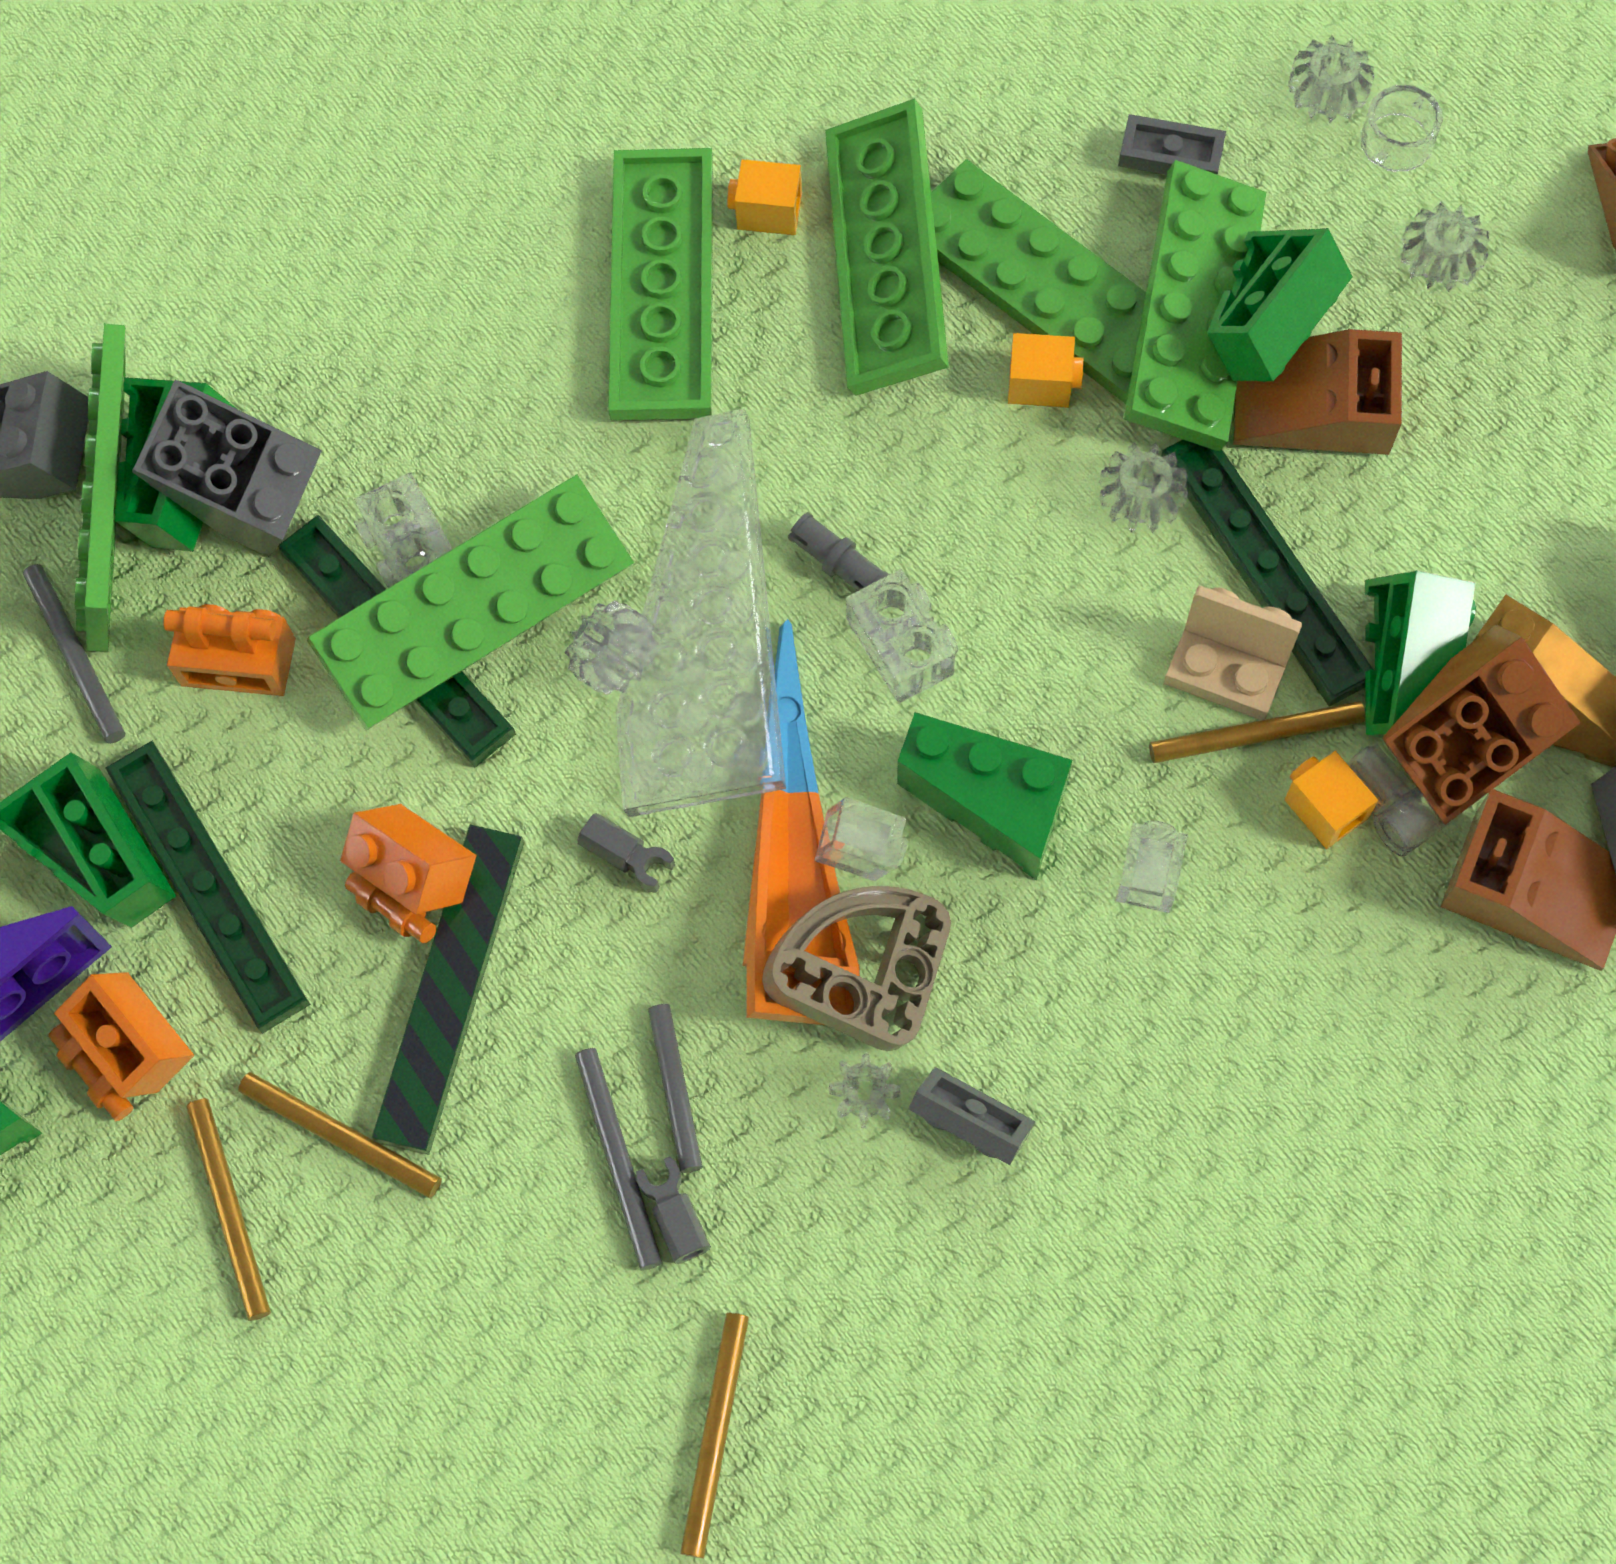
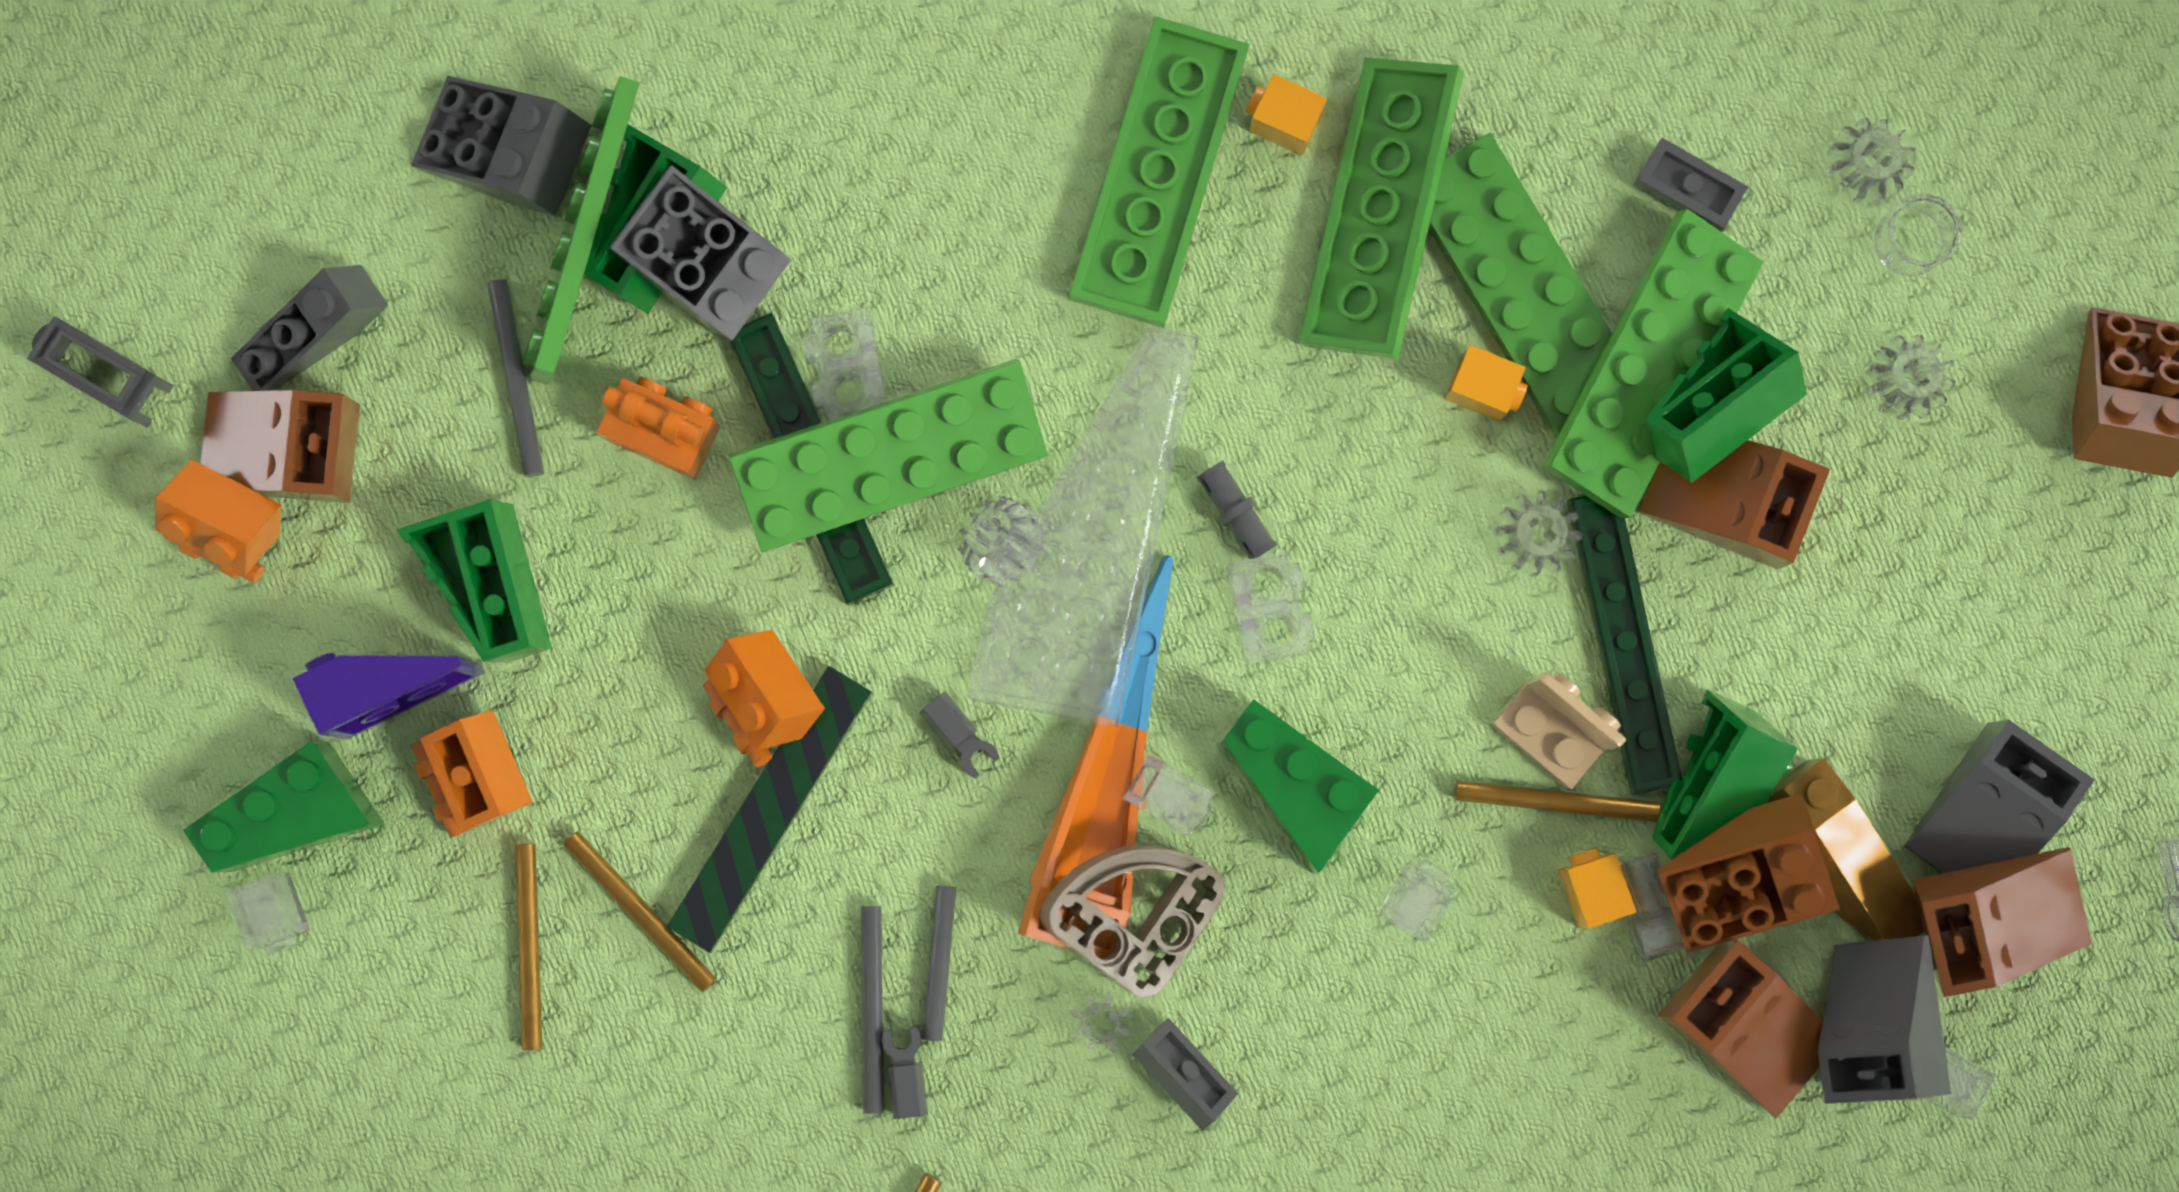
camera: 10 degrees right, 15 degrees up
dark green tile [105,740,311,1034] -> none

